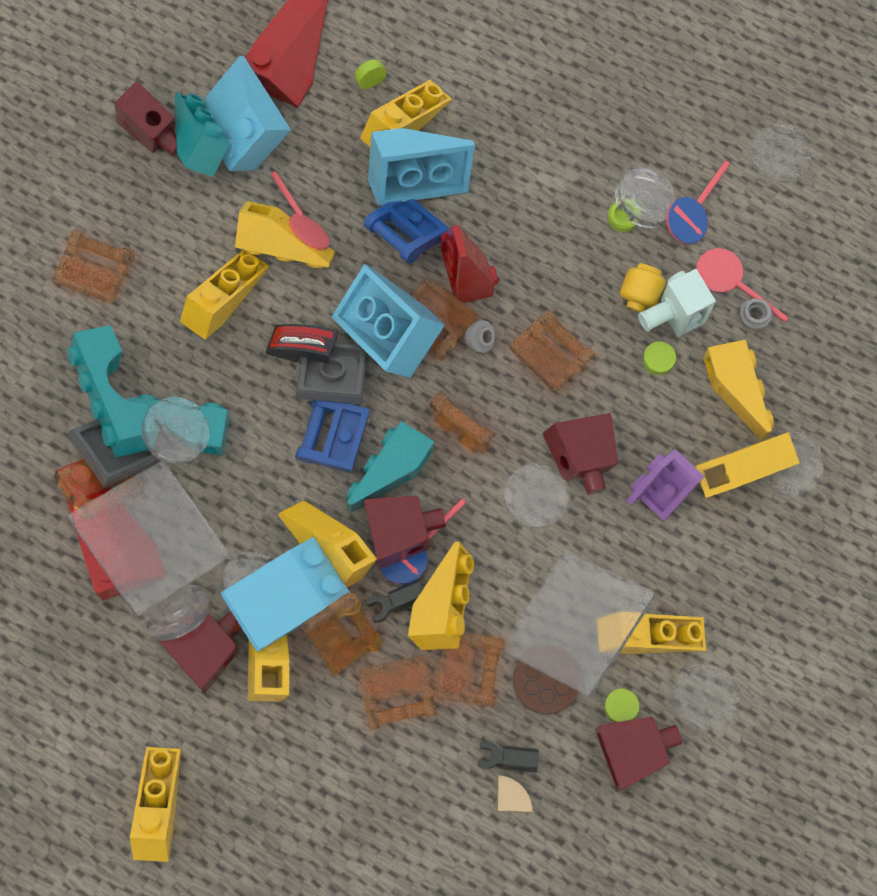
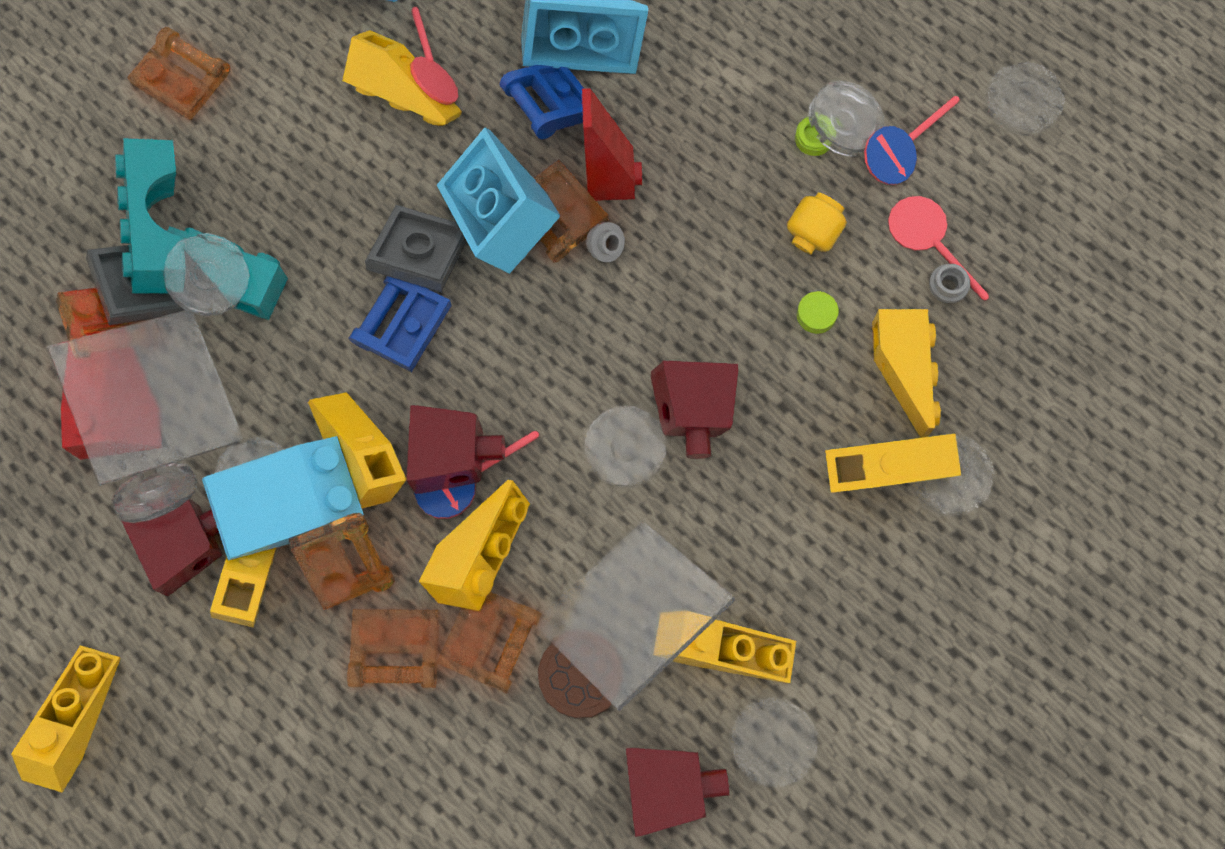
camera: 20 degrees right, 0 degrees up
yellow slope [180,249,270,340] -> none
slope [266,324,338,363] -> none
teal slope [345,421,435,512] -> none
pearl dark grey bar [365,580,423,623] -> none
clear orange plate [429,391,493,455] -> none
pearl dark grey bar [478,742,539,773] -> none
tan tile [497,775,532,813] -> none
clear orange plate [509,310,596,393] -> none
lime tile [604,689,639,723] -> none
medium lavender bracket [626,449,705,521] -> none
light aqua brick [638,269,716,337] -> none

